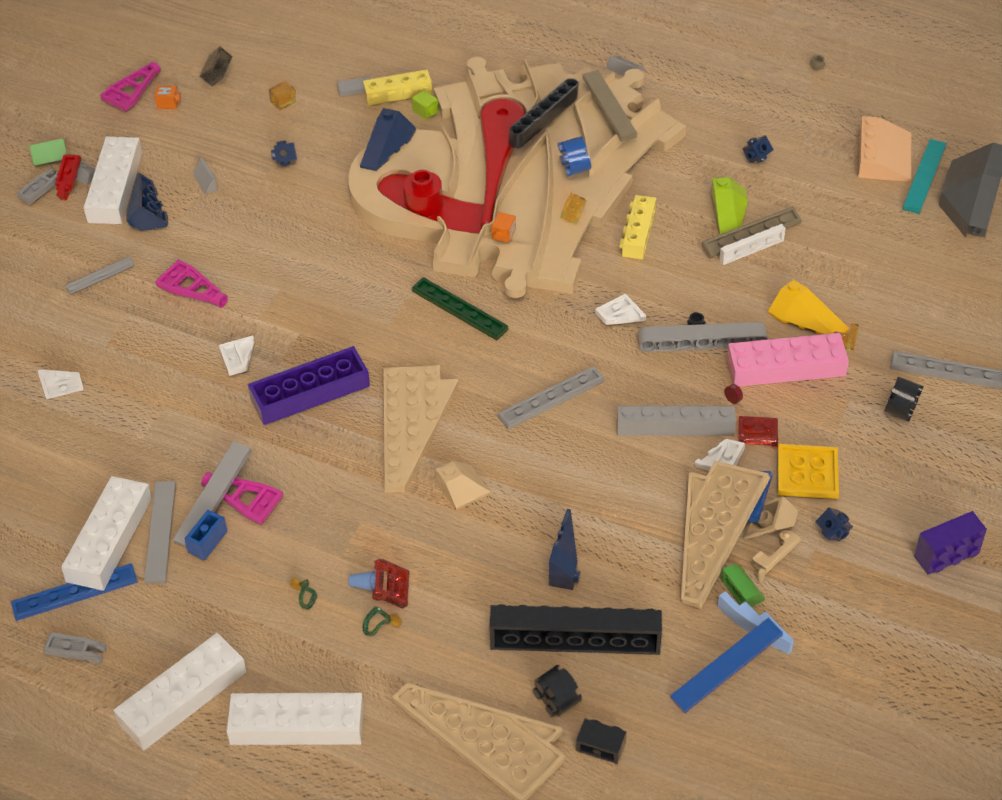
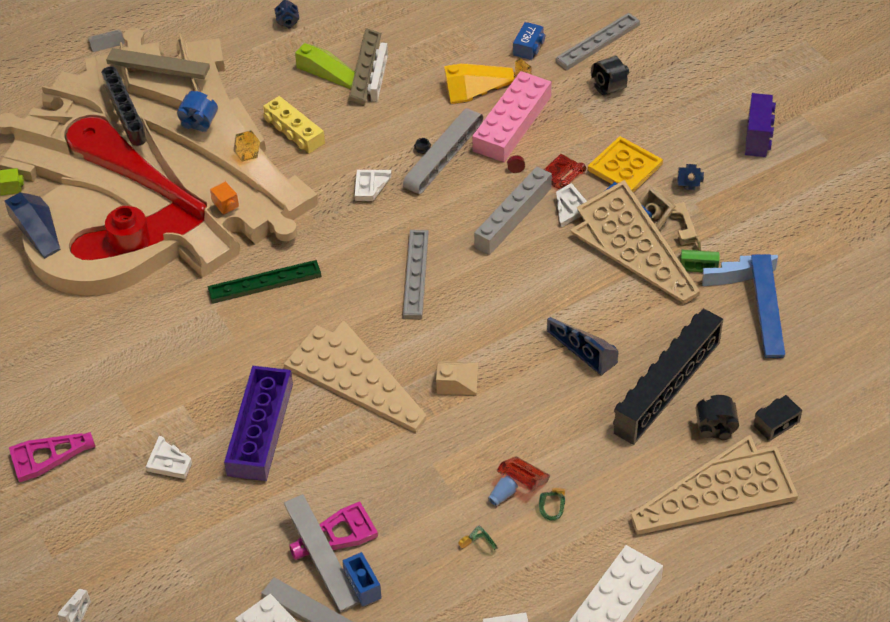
camera: 55 degrees left, 0 degrees up
none -> blue brick [513,22,546,60]

